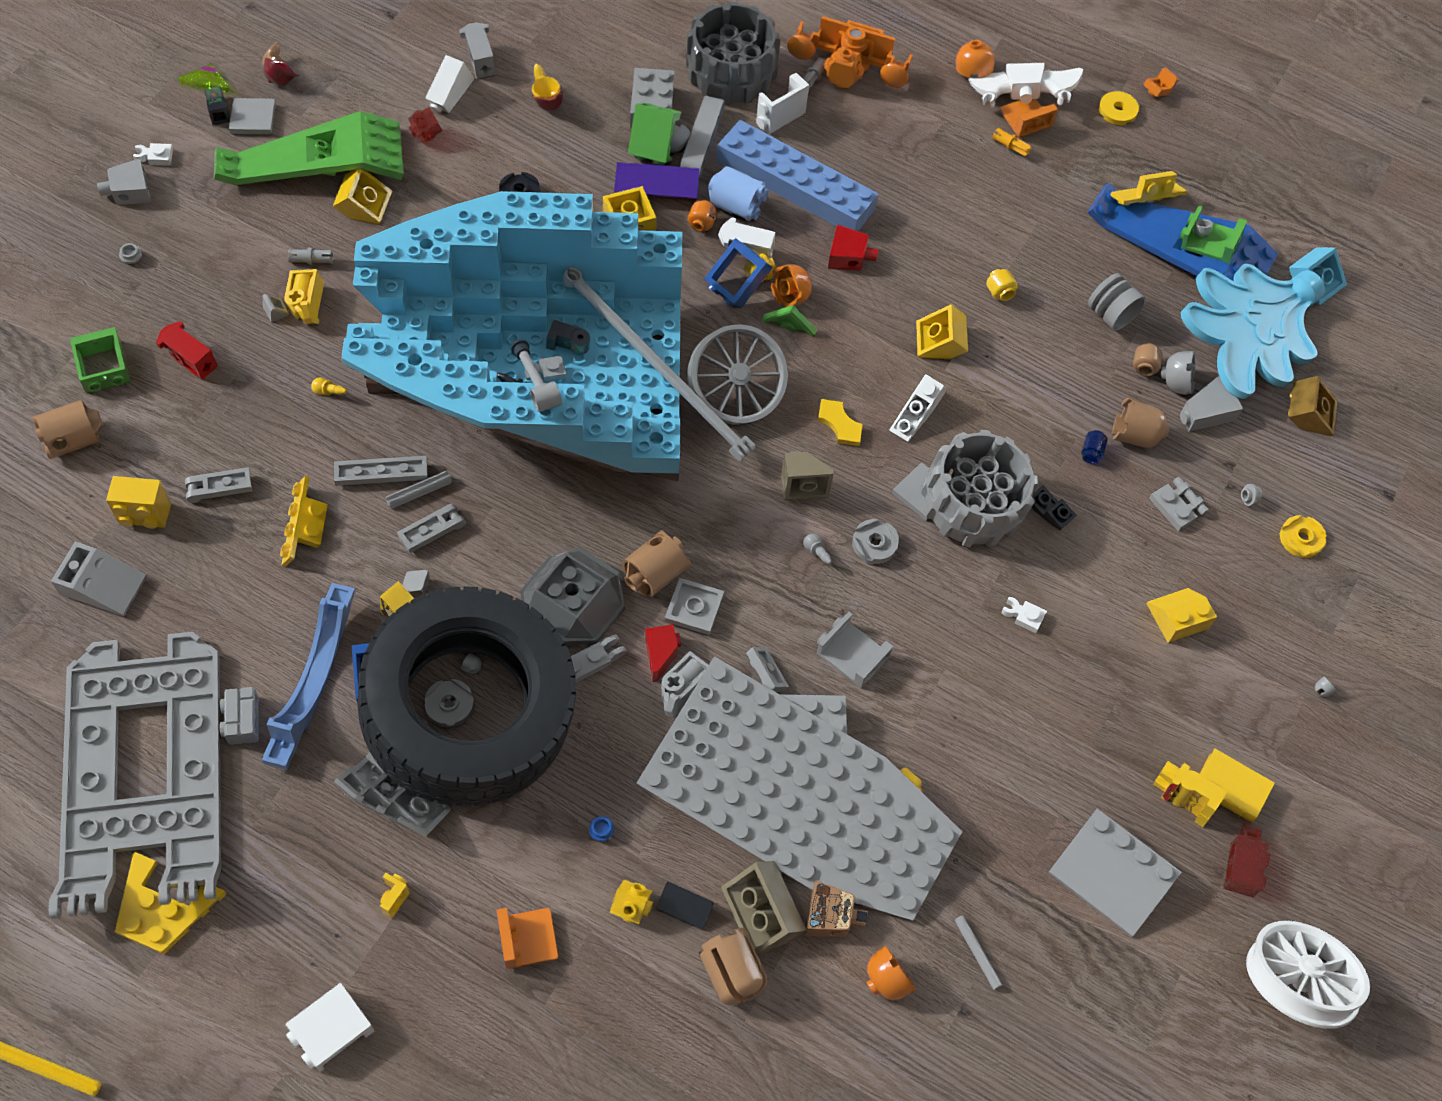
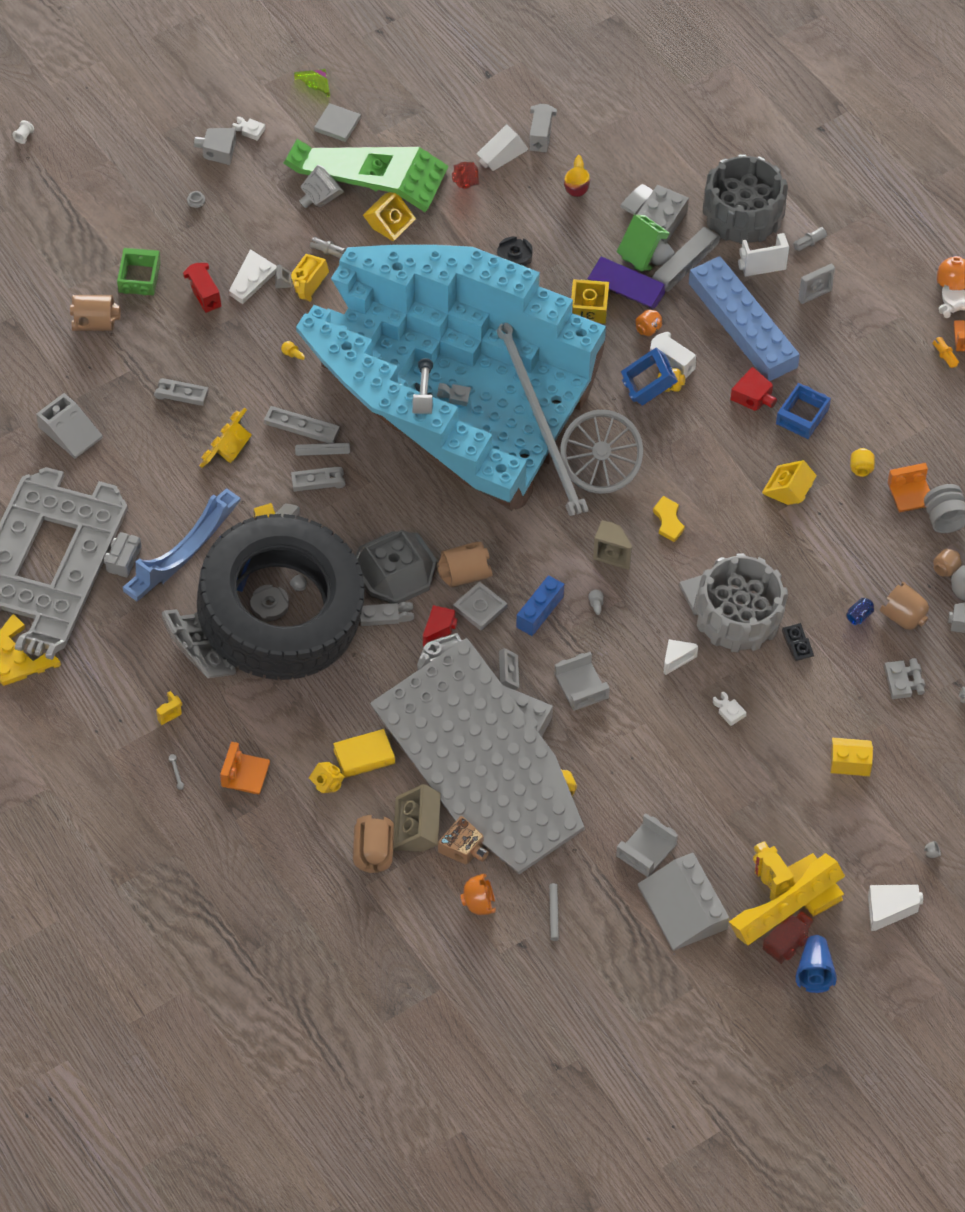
camera: 30 degrees right, 5 degrees down
yellow brick [106,476,171,529] -> none
black leg [205,87,230,125] -> none
dark red hair [262,42,301,85] -> none
white panel [286,983,374,1072] -> none
black leg [546,319,590,355] -> none
blue plate [589,816,614,842] -> none
black slope [656,881,714,930] -> none
light blue cylinder [708,166,769,221] -> none
bright green tile [762,305,817,337] -> none
orange cylinder [771,264,812,308] -> none
orange piece [787,16,913,89] -> none
light grey plate [852,519,899,565] -> none
white slope [889,374,946,442] -> none
white wheel [1246,921,1370,1028] -> none
none -> light grey hinge [169,754,184,790]
none -> white wing [229,249,277,304]
none -> light grey torso [299,165,344,208]
none -> yellow piece [333,729,395,778]
none -> blue brick [516,575,564,636]
none -> light grey panel [616,813,678,877]
none -> light grey slope [620,184,653,215]
none -> white slope [664,639,698,675]
none -> yellow arch [729,853,845,945]
none -> blue window [776,383,831,439]
none -> blue cone [795,935,837,993]
none -> light grey tile [798,263,835,304]
none -> white slope [868,885,923,931]
none -> orange bracket [888,463,930,512]

